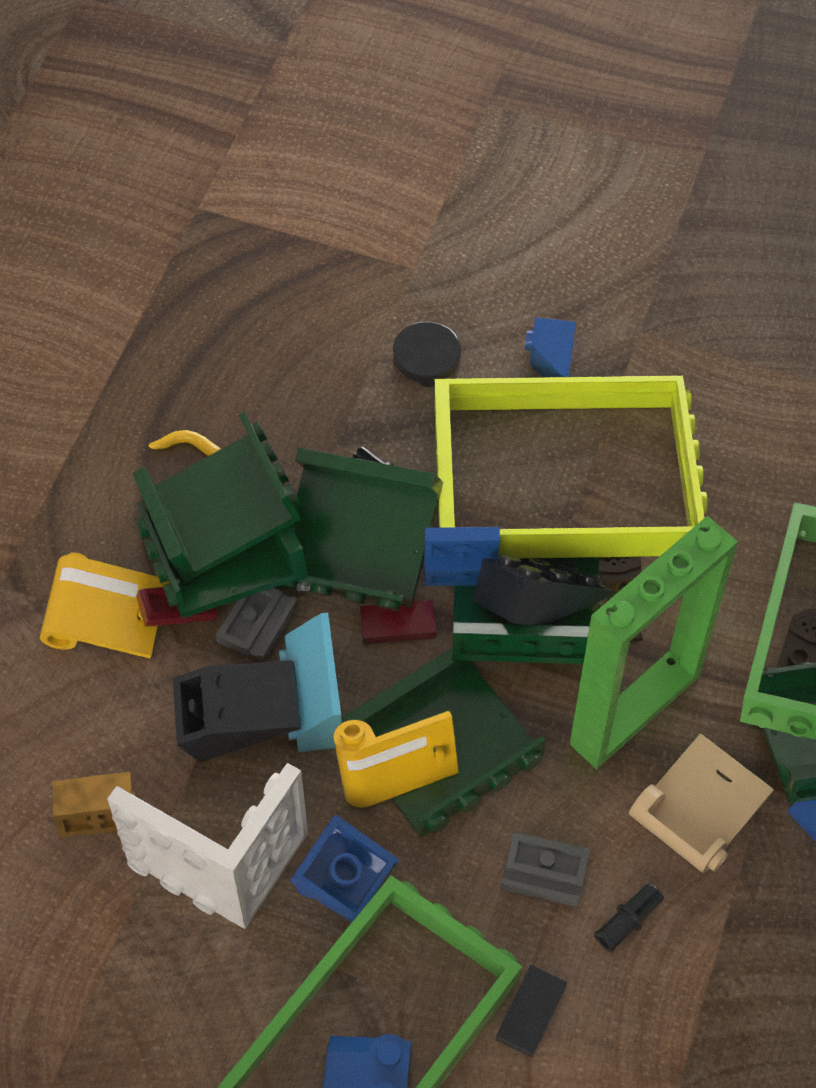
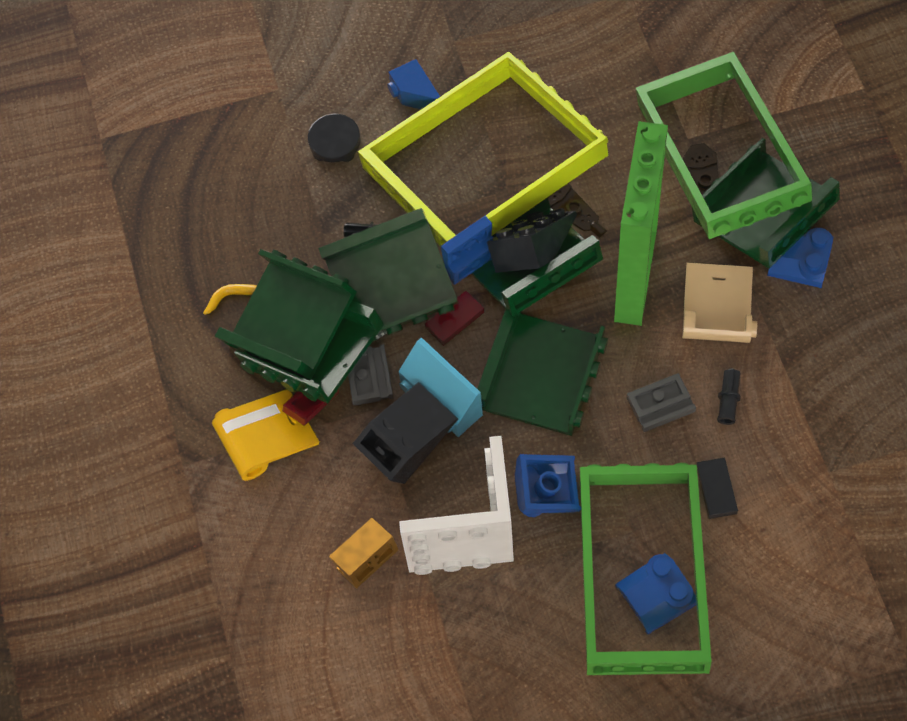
camera: 30 degrees left, 5 degrees up
yellow door [333,711,459,808] -> none

